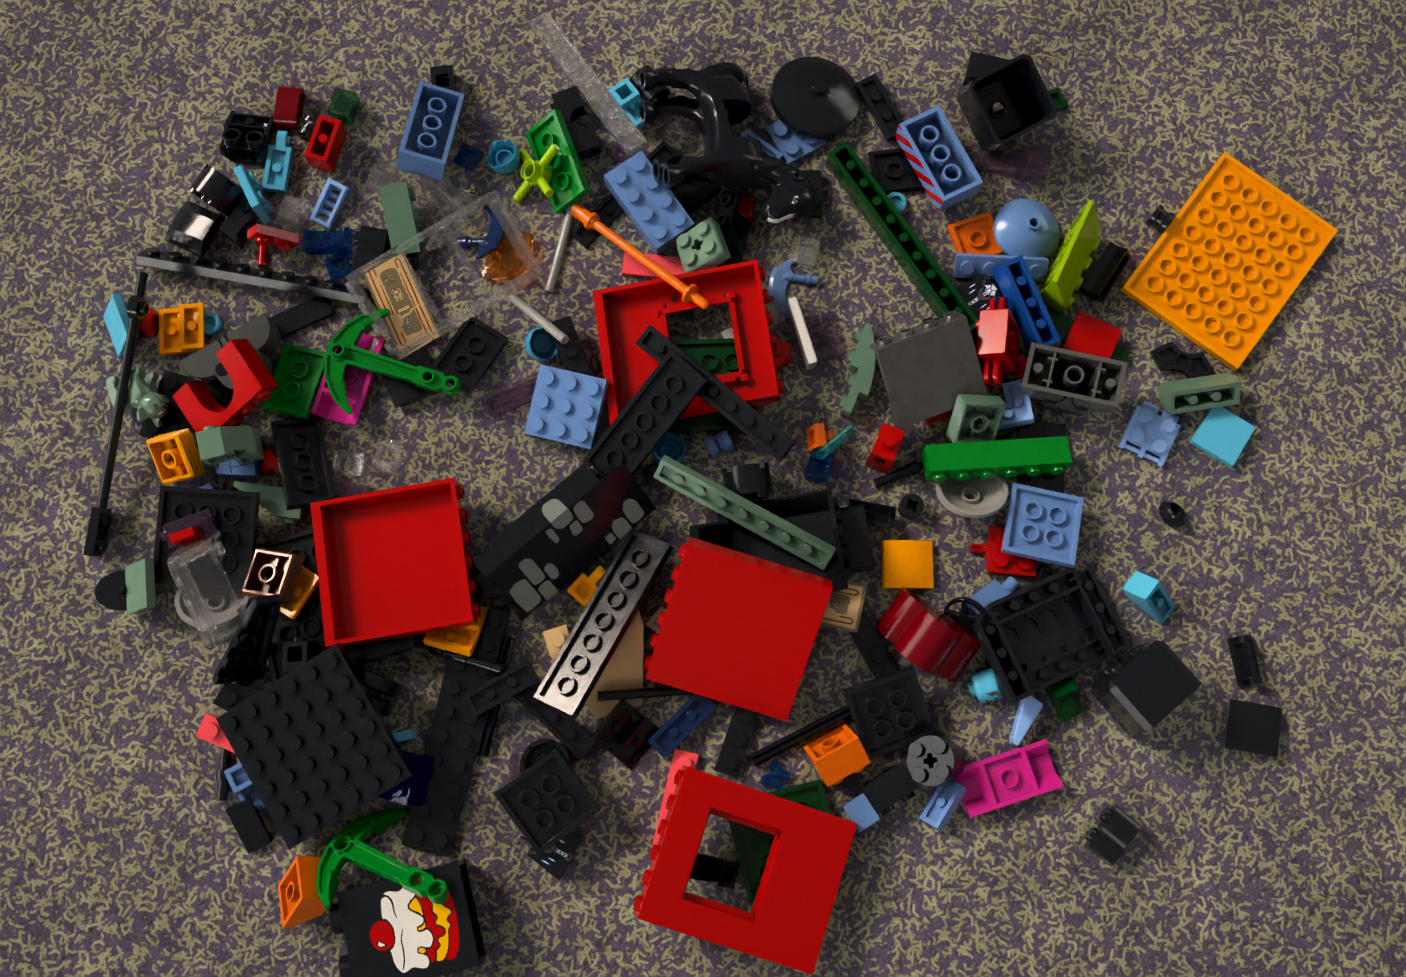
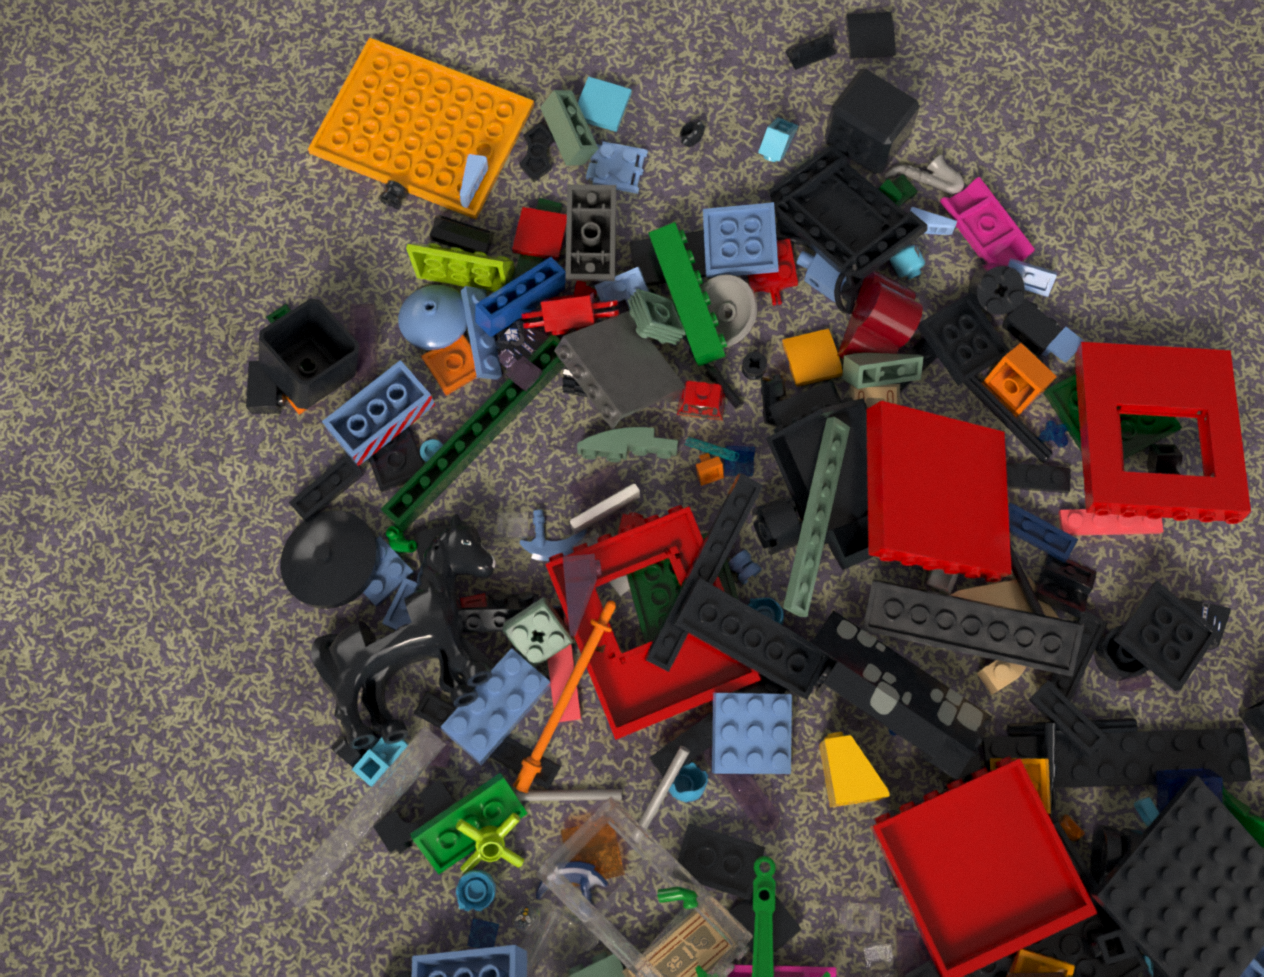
camera: 100 degrees left, 5 degrees down
light orange plate [567,565,606,607] -> none
black brick [1084,806,1142,865] -> none
none -> green arm [386,526,417,553]
none -> light blue slope [460,154,488,208]
none -> clear purple plate [498,349,542,392]
none -> clear purple slope [563,554,601,637]
none -> green arm [657,886,698,909]
none -> yellow slope [819,732,890,807]
none -> sand green slope [842,352,923,389]
none -> light grey piece [884,154,964,194]
none -> orange tile [1058,814,1085,841]

